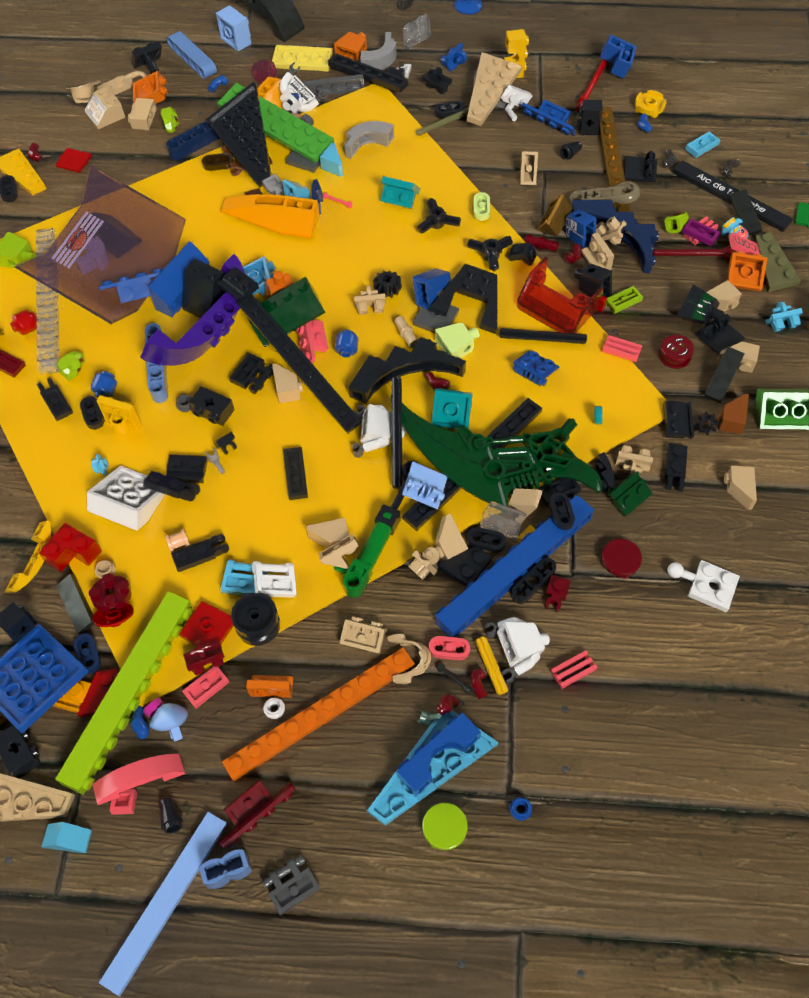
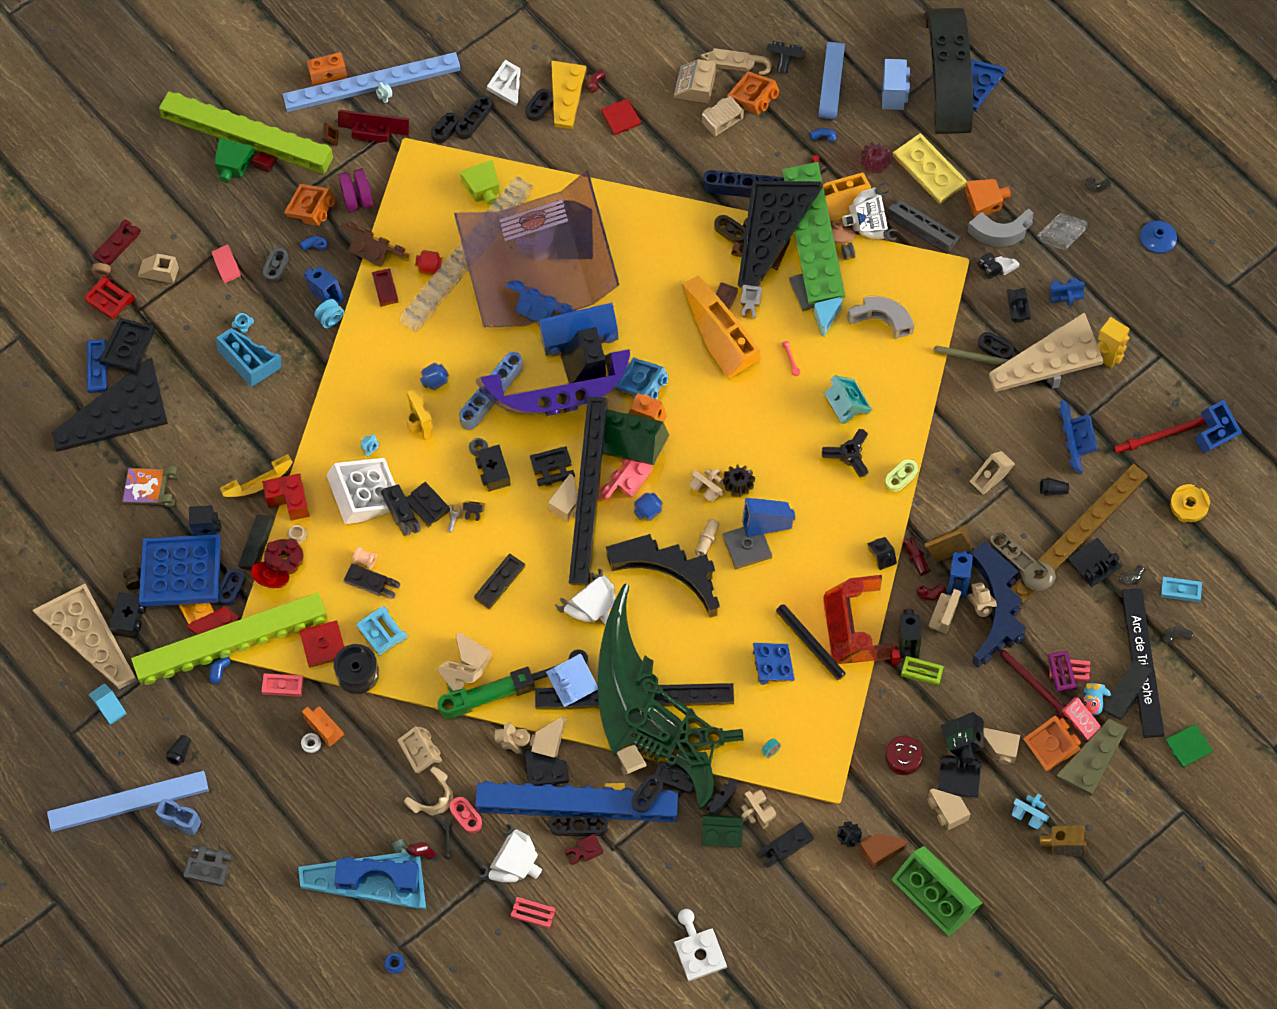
camera: 45 degrees right, 5 degrees up
black hinge [36,377,73,421] -> none
lime rock [56,351,85,381] -> none
tan piece [66,81,101,103] -> none
black plate [80,396,104,430] -> none
coral slope [92,754,185,805] -> none
coral plate [110,788,137,815] -> none
dark pink tile [143,698,165,718] -> none
light blue piece [149,703,189,742] -> none
lime rock [160,107,179,133] -> none
dark red hips [183,640,225,675] -> none
black plate [216,267,259,303] -> none
dark red bracket [219,780,296,849] -> none
orange plate [222,648,415,782] -> none
white plate [252,561,297,598] -> none
medium azure slope [282,179,311,199] -> none
dark blue slope [311,179,323,215] -> none
black plate [328,53,408,93] -> none
black axle [392,377,403,489] -> none
lime tile [422,803,468,850] -> none
dark red arm [425,372,450,390] -> none
black wing [430,264,497,334] -> none
teal bracket [432,388,473,429] -> none
yellowish green torso [435,323,480,358] -> none
black bush [467,236,513,271] -> none
black plate [467,527,506,552] -> none
dark red arm [471,668,488,699] -> none
yellow axle [475,636,508,695] -> none
clear panel [480,501,527,540] -> none
white plate [500,85,532,121] -> none
black brick [577,100,603,136] -> none
dark red tile [601,539,642,579] -> none
coral tile [602,335,642,362] -> none
blue arm [637,114,652,133] -> none
black plate [663,401,694,439] -> none
lime rock [664,211,689,234] -> none
pearl dark grey tile [704,346,745,403] -> none
tan slope [724,466,757,510] -> none

